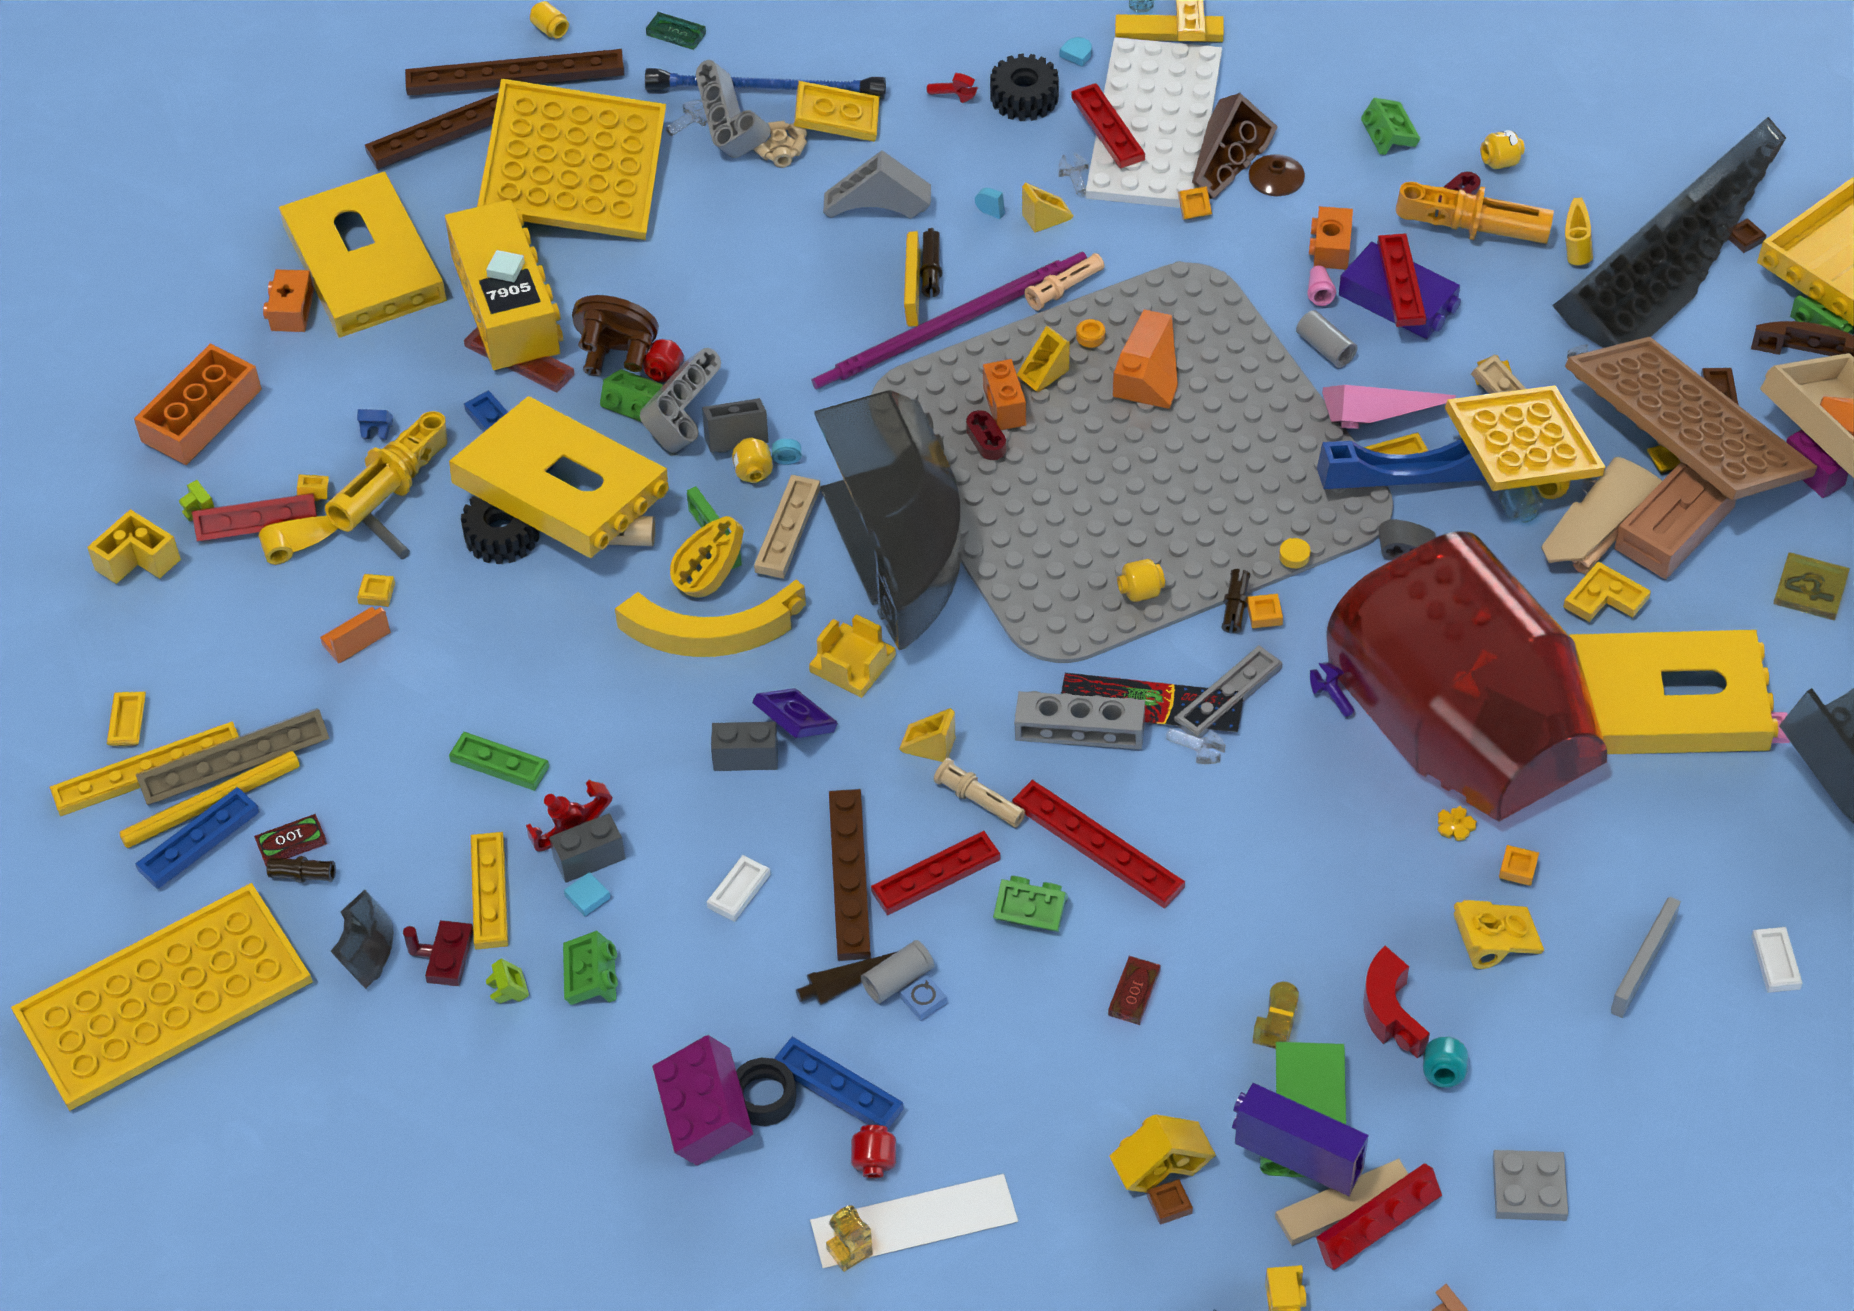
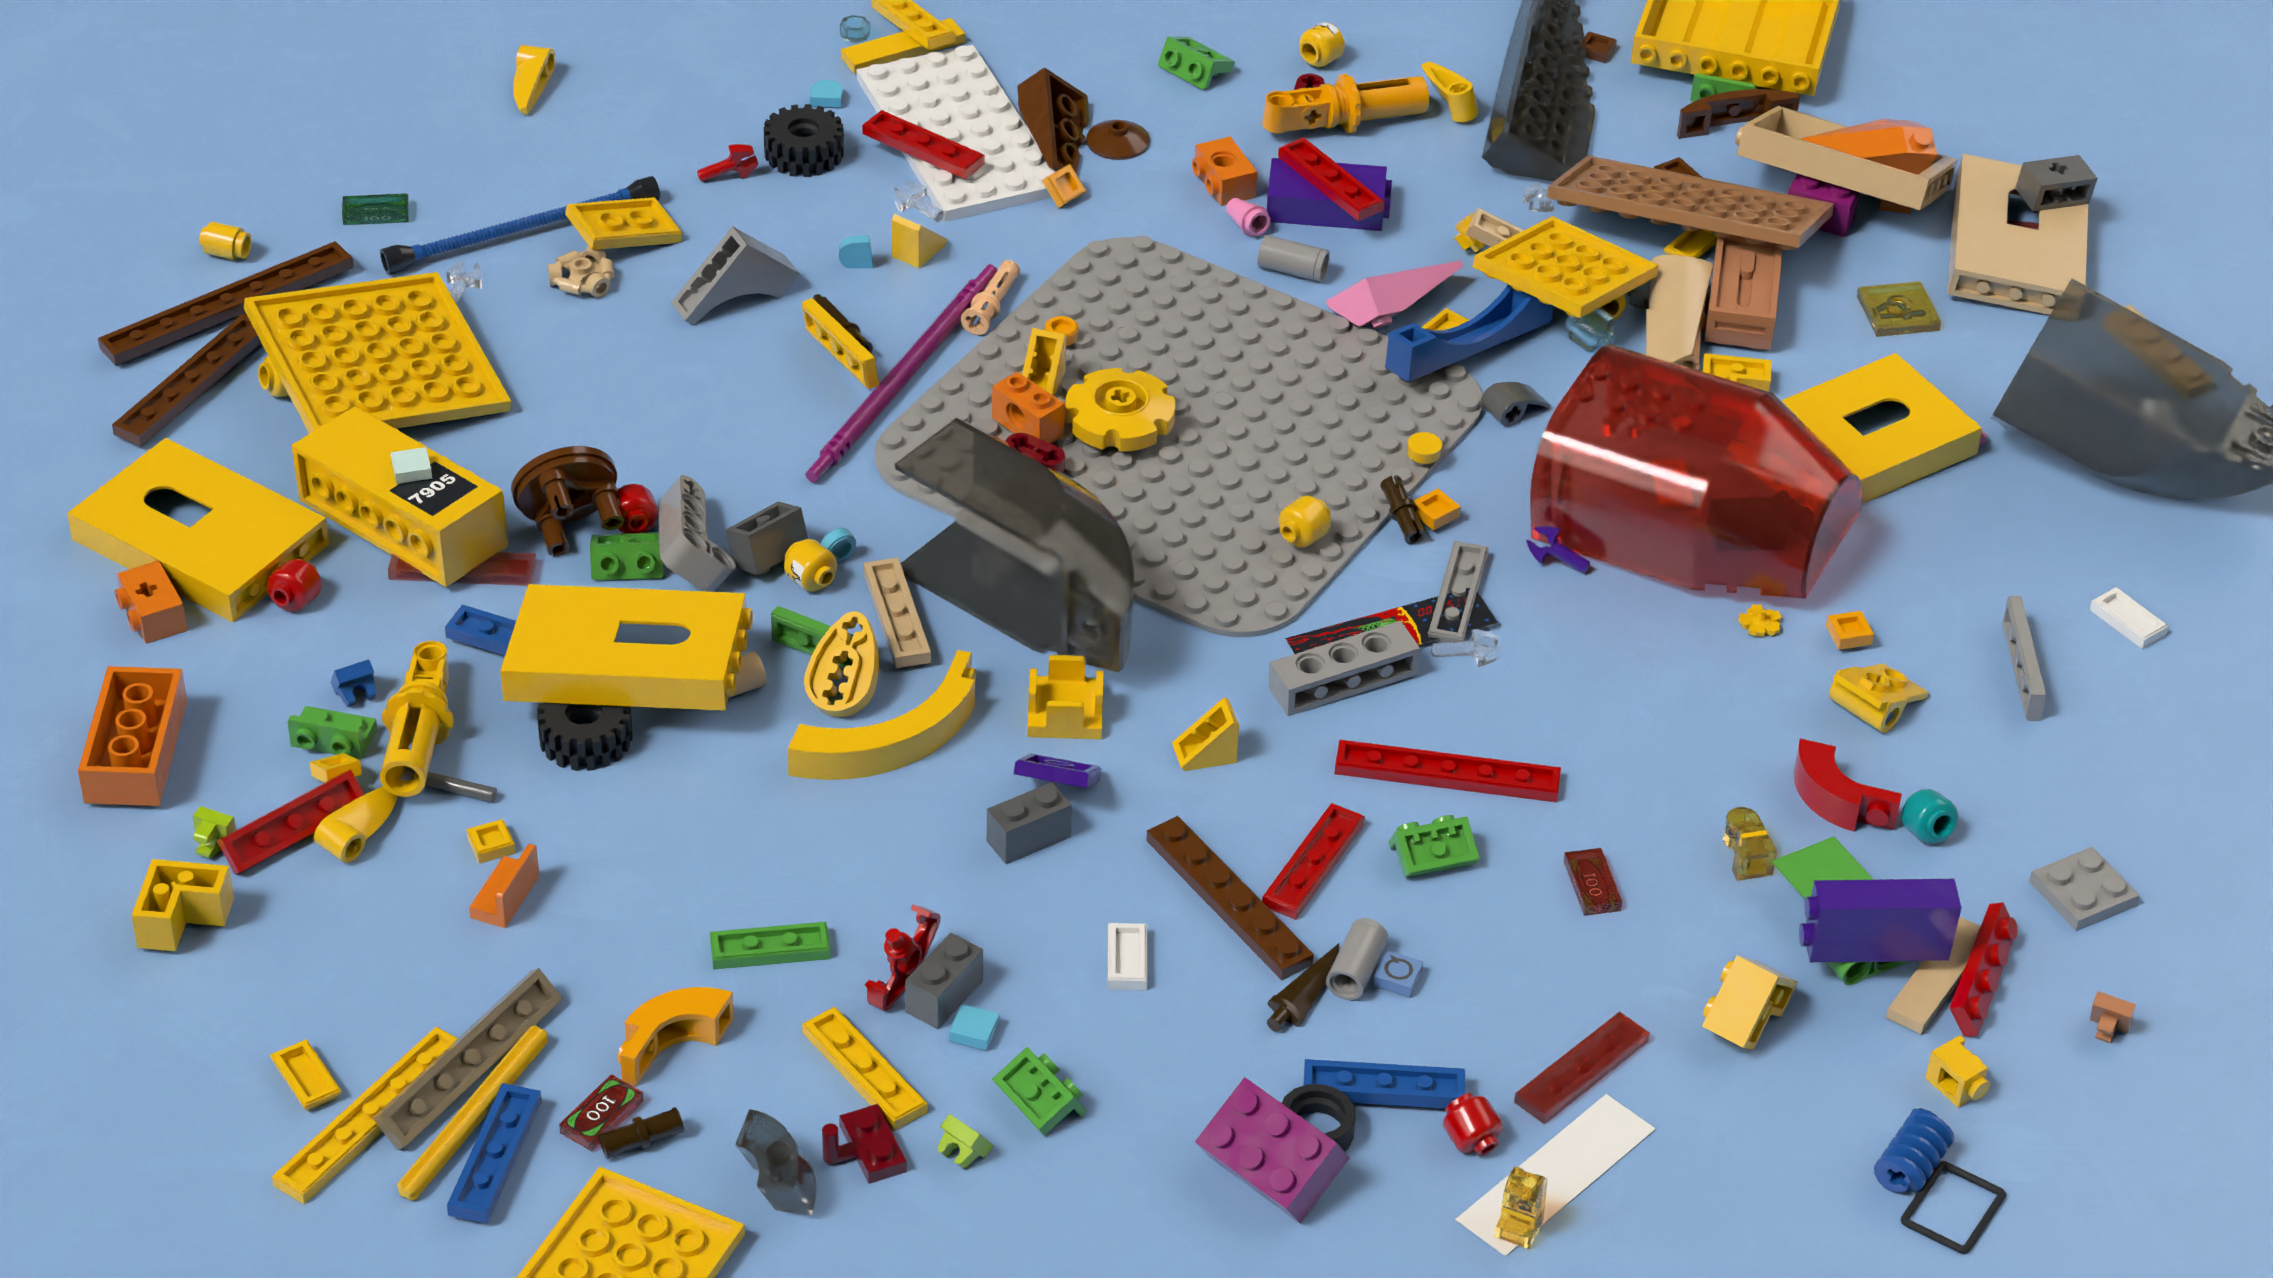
camera: 35 degrees left, 10 degrees down
light grey beam [696,60,771,158] -> none
tan pin [933,758,1025,828] -> none
orange wedge [1113,309,1178,409] -> none
dark orange tile [1147,1179,1193,1225] -> none
none -> red head [267,559,322,612]
none -> bright green bracket [287,706,377,760]
none -> light orange arch [617,987,734,1086]
none -> yellow piece [1065,368,1176,452]
none -> clear red tile [1514,1011,1650,1124]

